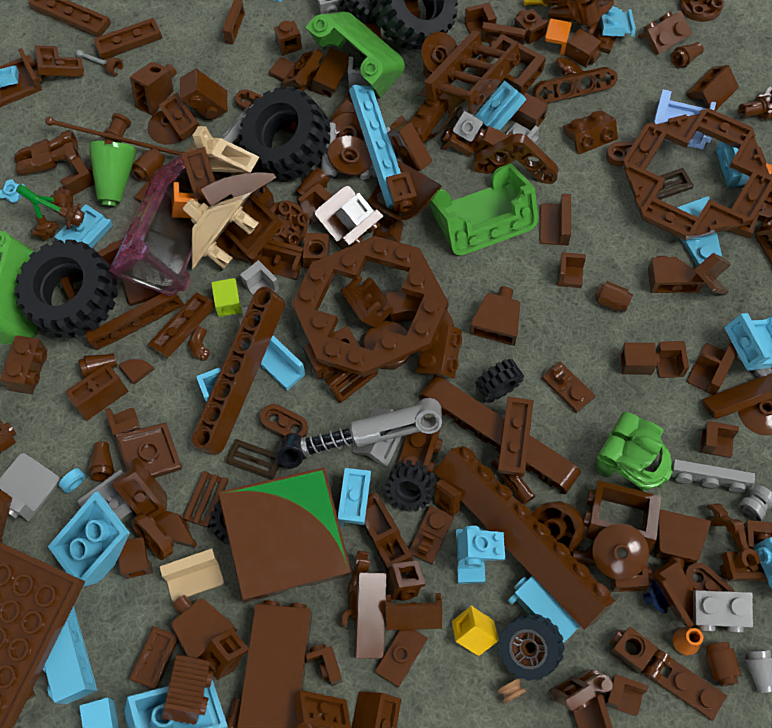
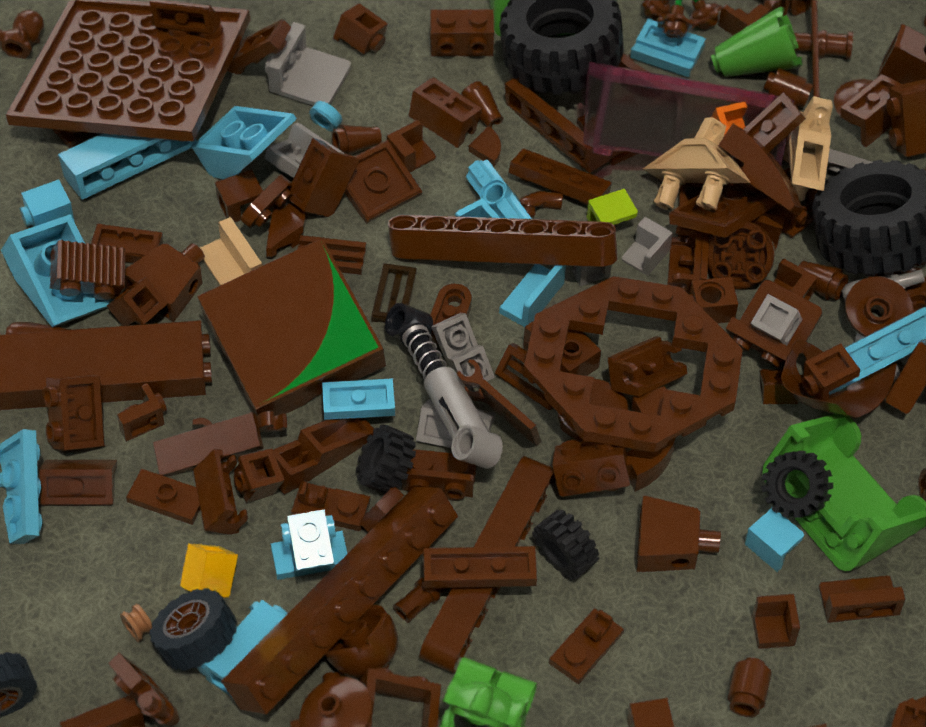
camera: 75 degrees right, 10 degrees down
none -> light grey slope [431,313,495,390]
none -> reddish brown flag [457,359,541,447]
none -> medium azure piece [465,160,532,219]
none -> medium azure panel [745,507,804,572]
none -> black tyre [761,451,833,518]

